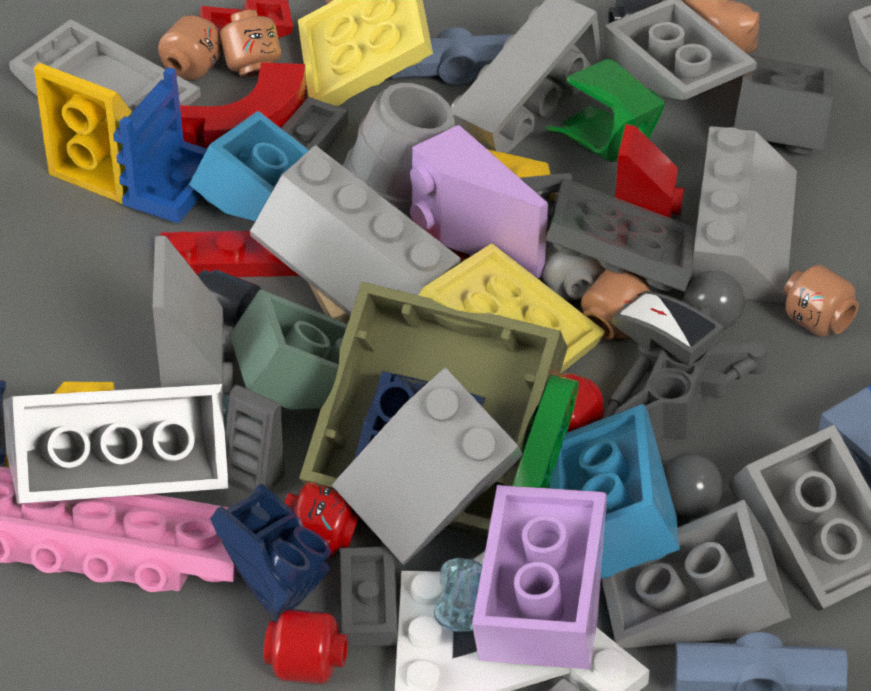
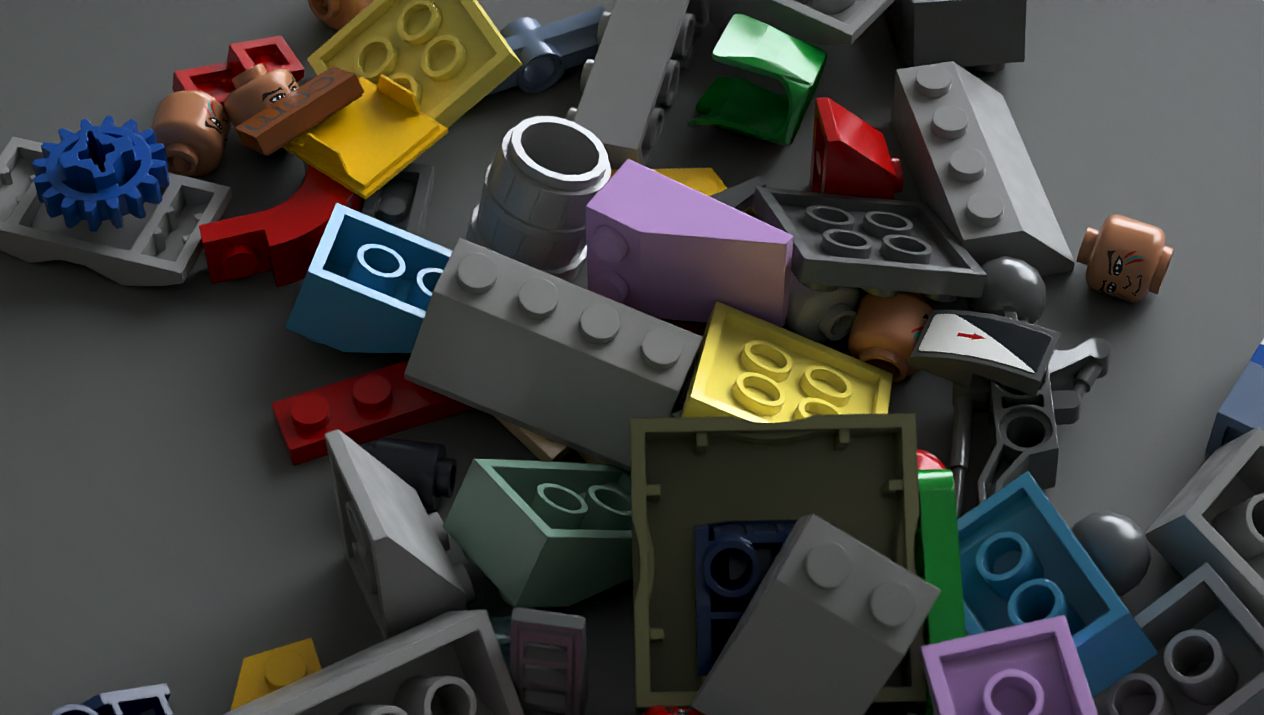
camera: 20 degrees left, 5 degrees up
yellow slope [34,63,132,204] -> none
blue plate [113,67,207,223] -> none
none -> blue gear [32,116,170,232]
none -> dark orange tile [235,66,364,156]
none -> yellow piece [282,75,449,200]

